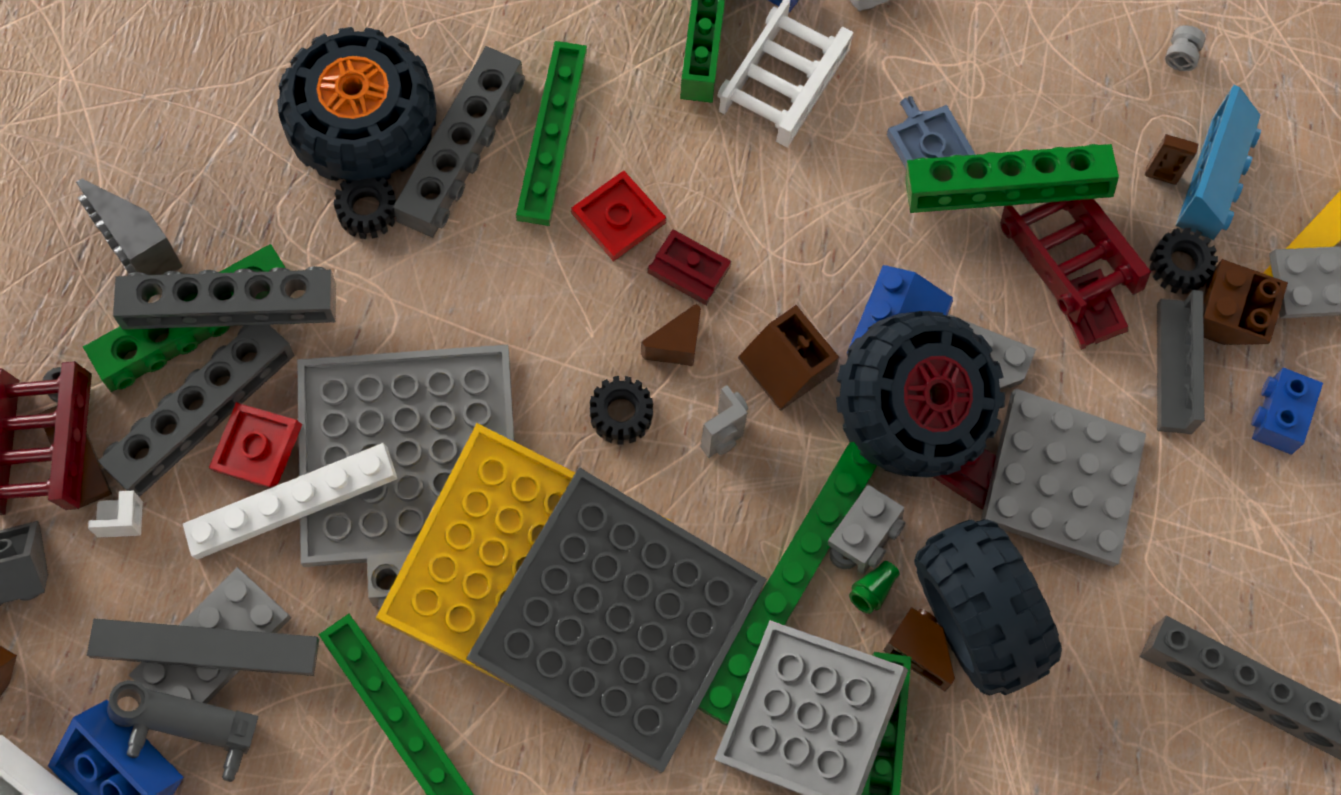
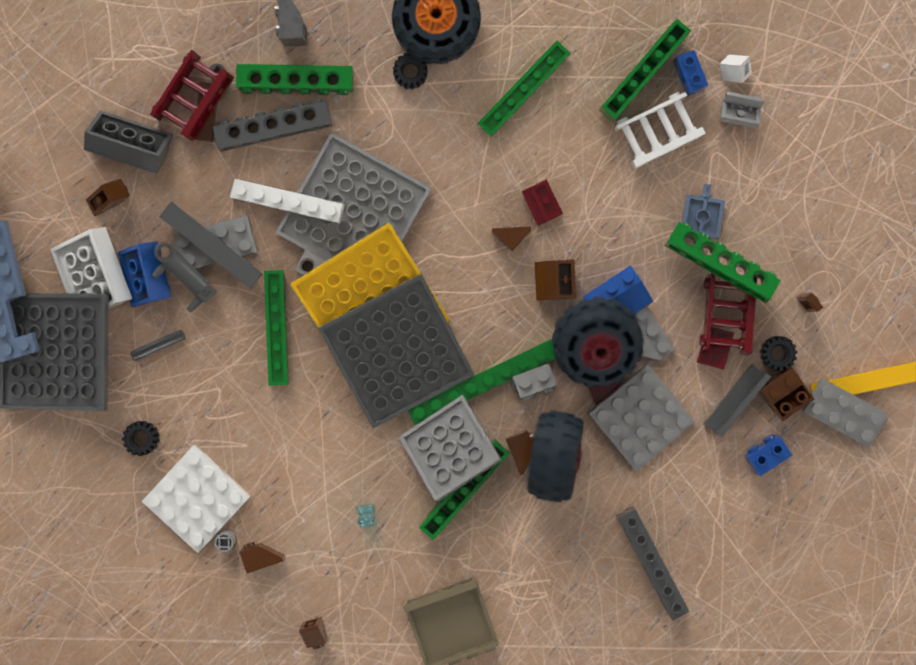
camera: 35 degrees right, 20 degrees up
white panel [88,490,143,538] -> none
dark grey brick [113,266,336,330] -> none
red plate [209,402,303,489] -> none
dark grey brick [393,46,525,238] -> none
red plate [571,170,666,262] -> none
black tyre [590,376,653,445] -> none
light grey bracket [701,385,748,458] -> none
green cone [849,561,900,614] -> none
light grey wheel [1165,25,1206,71] -> none
dark azure slope [1176,85,1261,240] -> none

